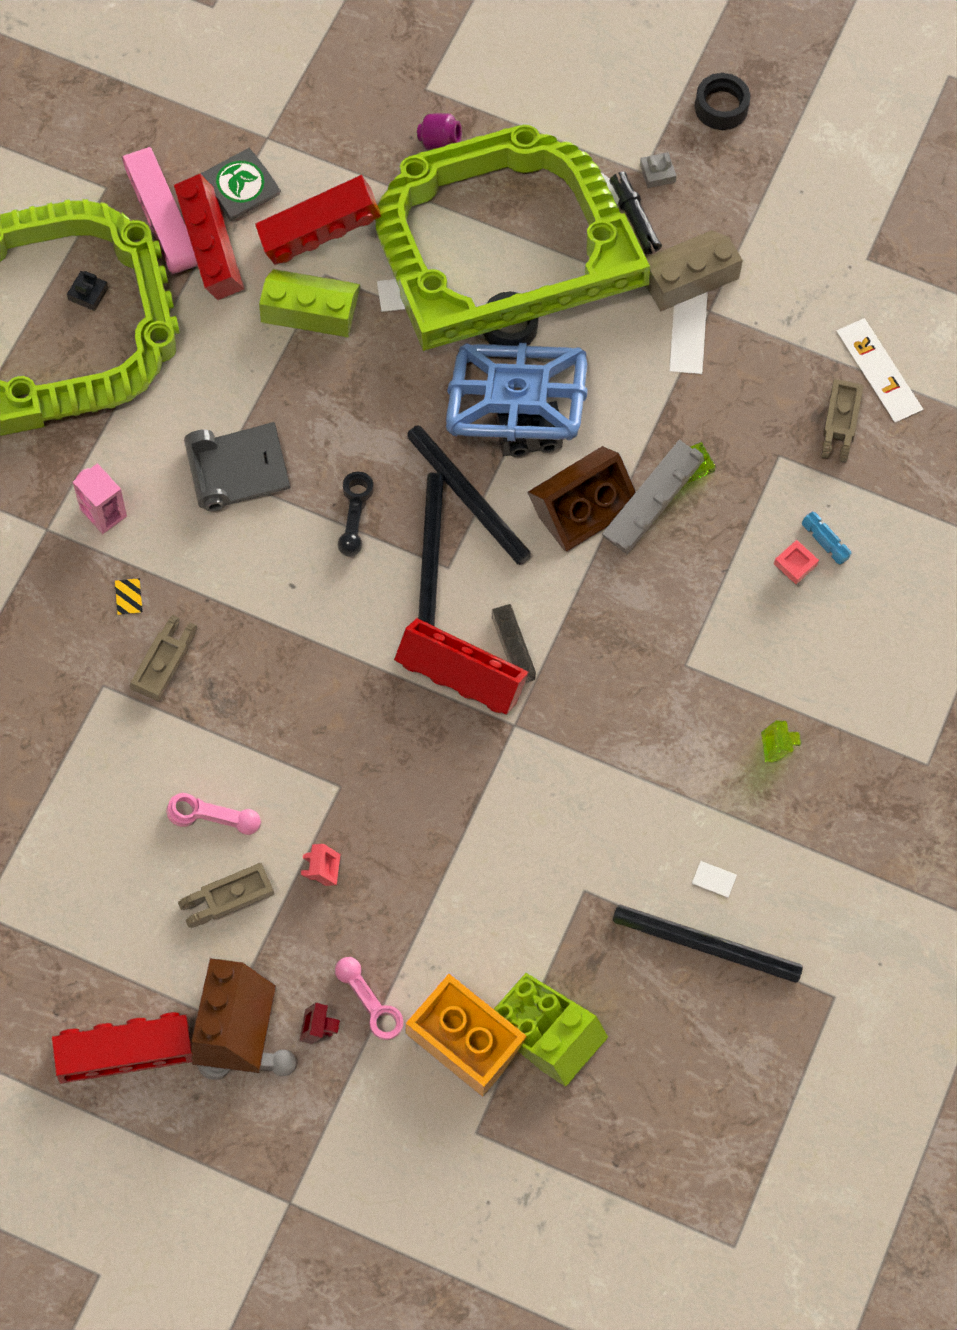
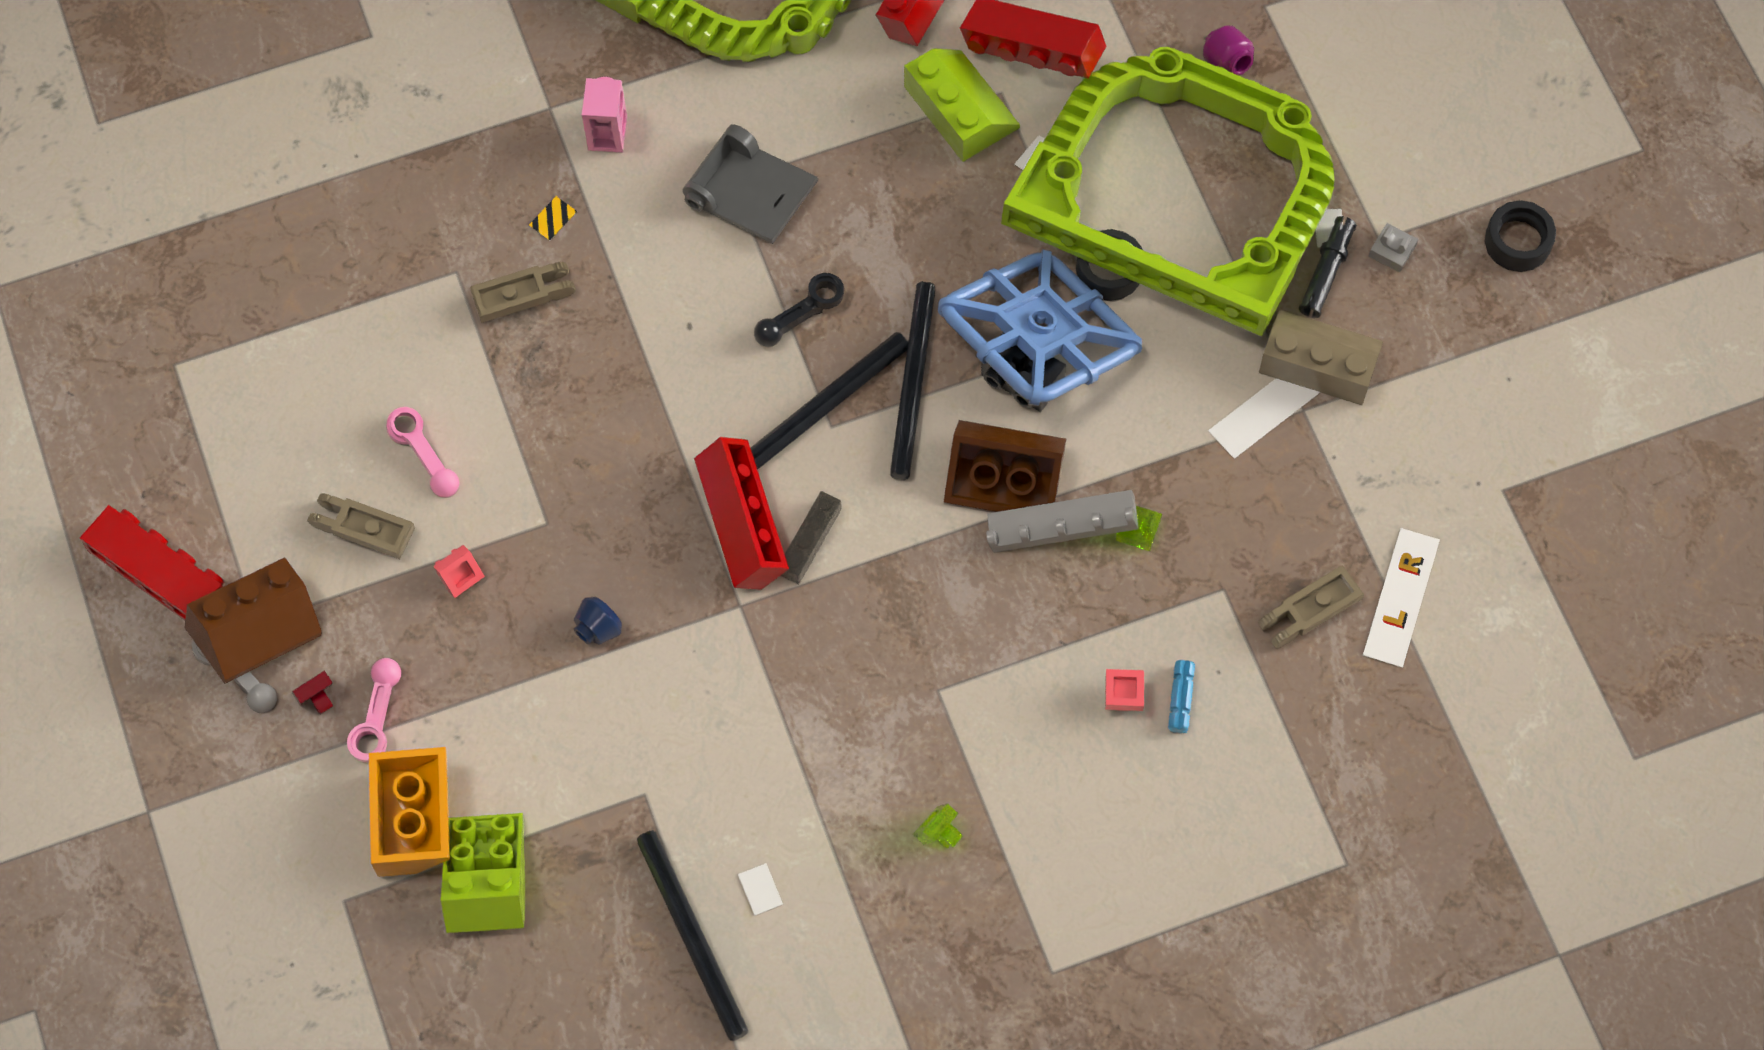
camera: 50 degrees right, 0 degrees up
none -> dark blue cone [574,596,622,645]

